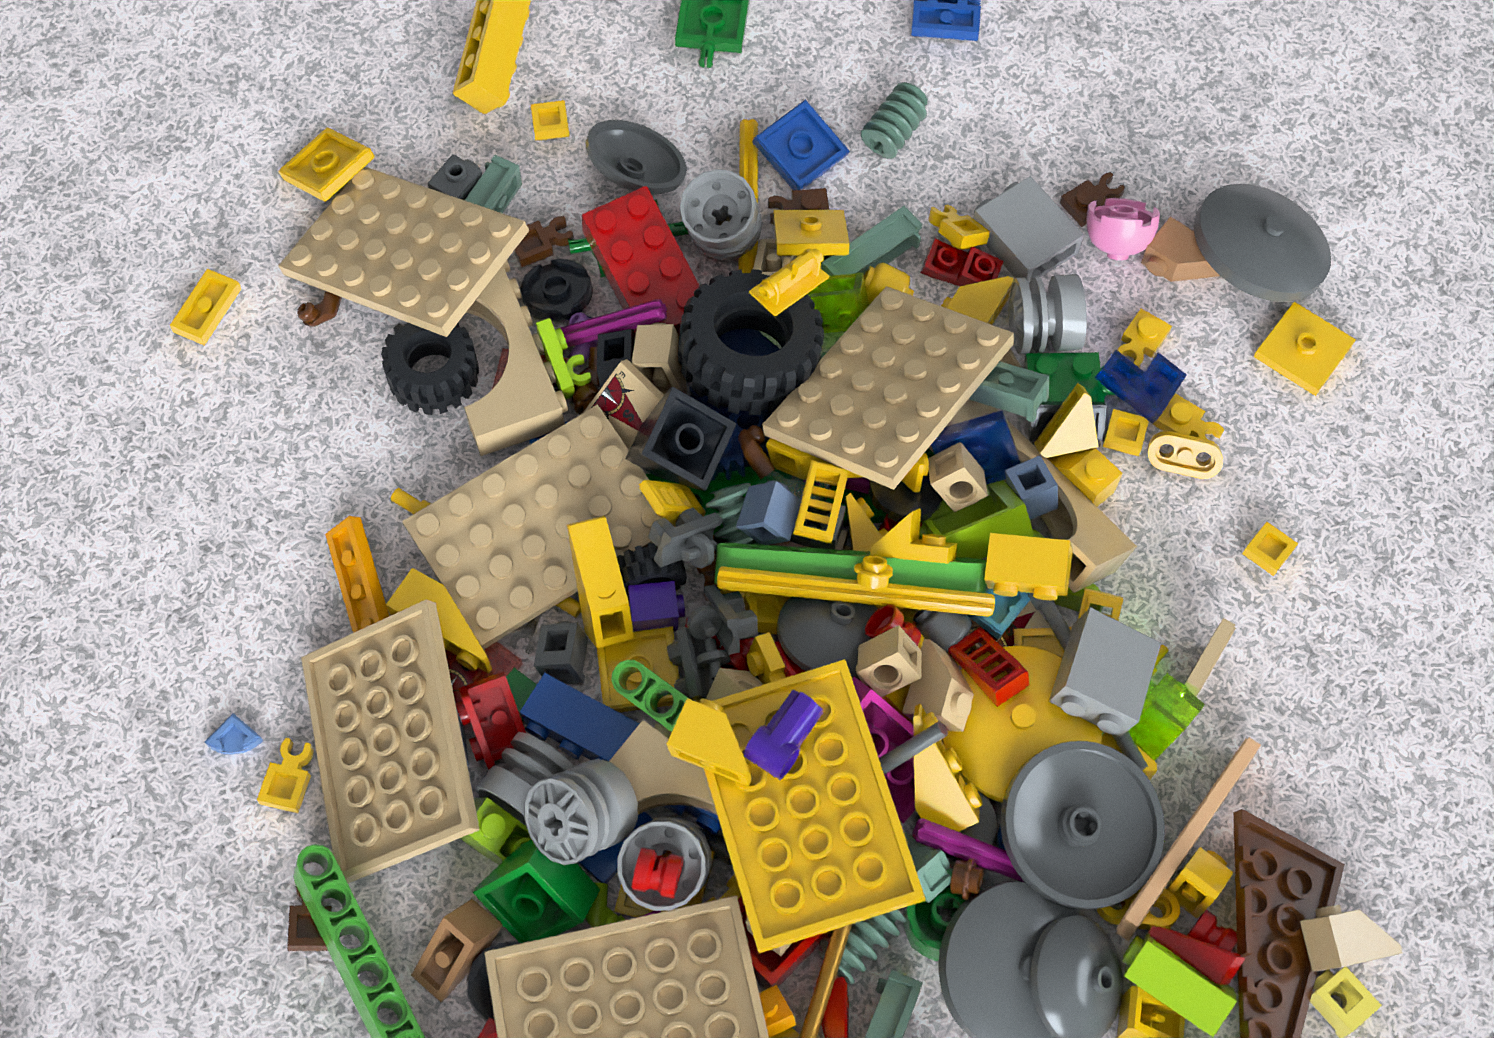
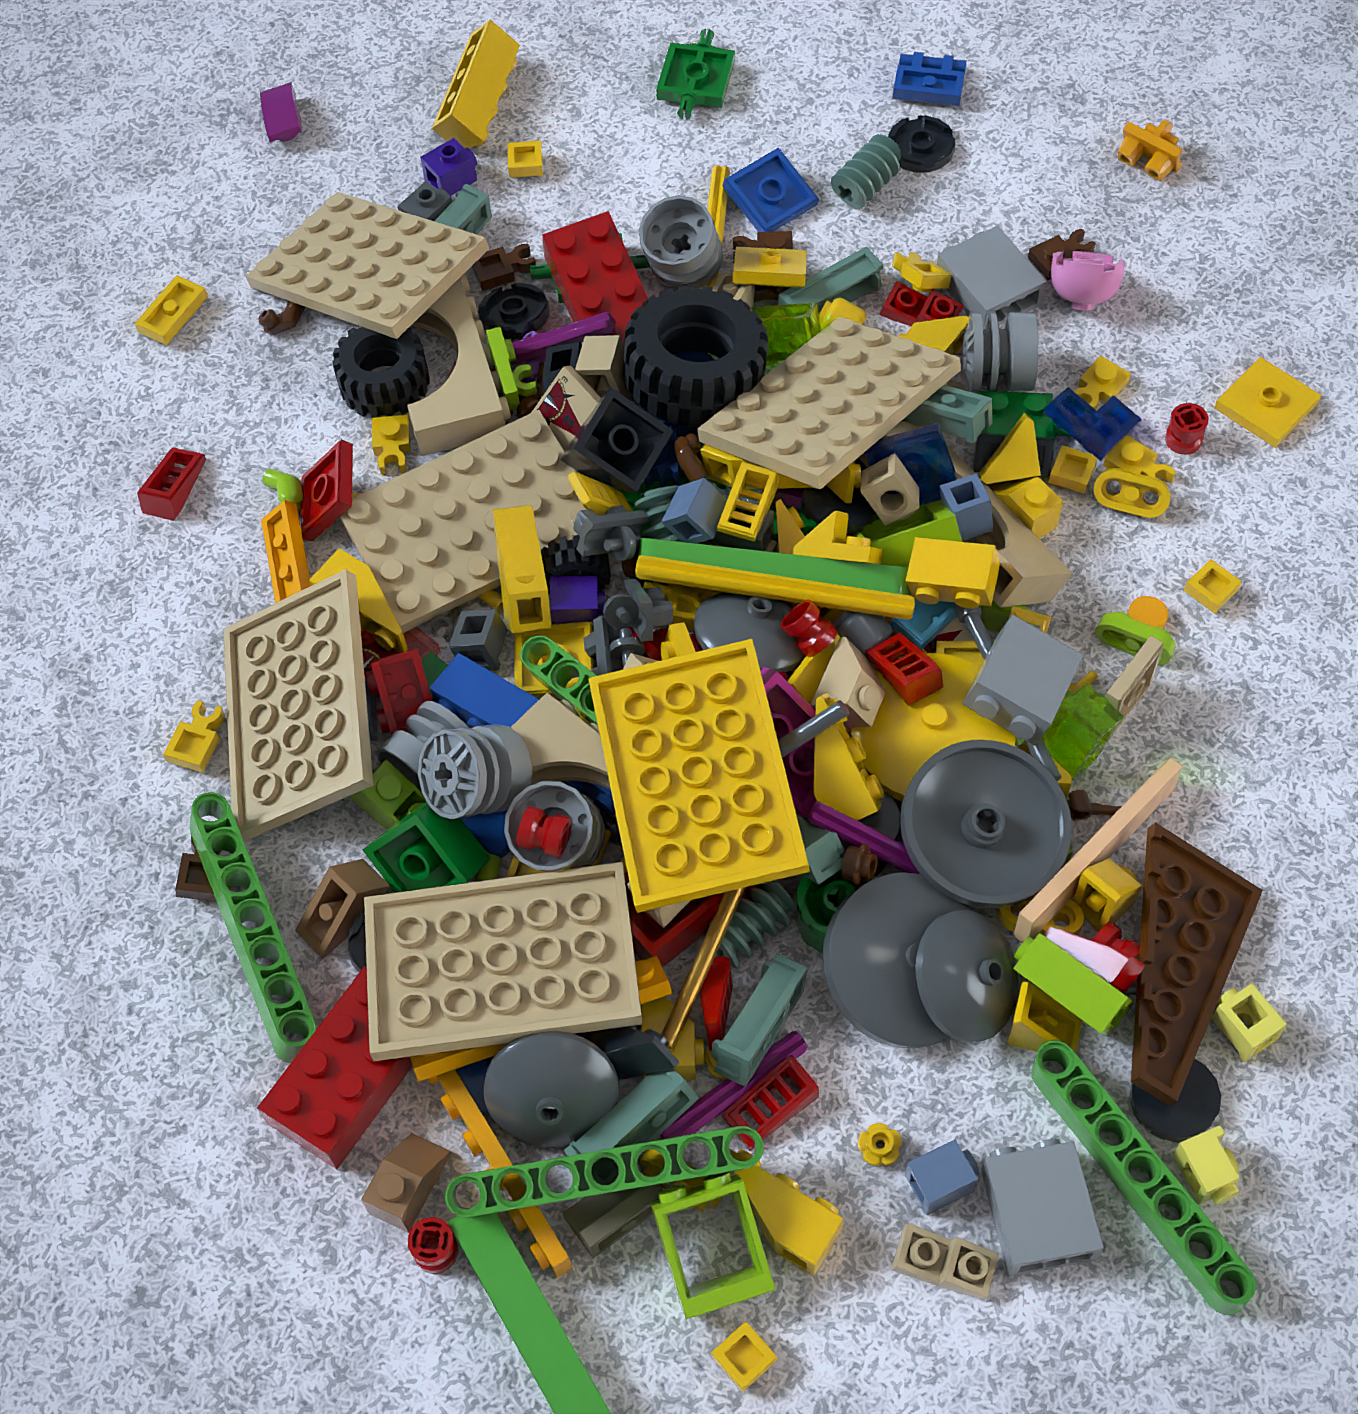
camera: 10 degrees right, 5 degrees down
medium blue tile [205,713,263,755] -> none
yellow plate [278,127,375,202] -> none
dark grey dish [586,120,687,195] -> none
yellow slope [666,698,752,787] -> none
dark purple piece [744,690,823,780] -> none
yellow hinge [749,248,829,317] -> none
yellow plate [854,556,893,589] -> none
tan brick [856,625,922,698] -> none
medium nougat slope [1141,216,1220,282] -> none
dark grey dish [1194,184,1331,302] -> none
tan slope [1300,904,1403,971] -> none
none -> red slope [137,447,206,521]
none -> magenta slope [260,82,302,142]
none -> lime arm [263,468,303,512]
none -> red plate [300,439,353,541]
none -> yellow plate [371,414,411,476]
none -> dark purple brick [420,138,477,196]
none -> black tile [888,115,955,173]
none -> reddish brown hand [1067,790,1122,821]
none -> lime plate [1095,612,1176,665]
none -> light orange hips [1118,119,1183,182]
none -> light orange tile [1127,596,1168,629]
none -> red wheel [1165,403,1209,455]

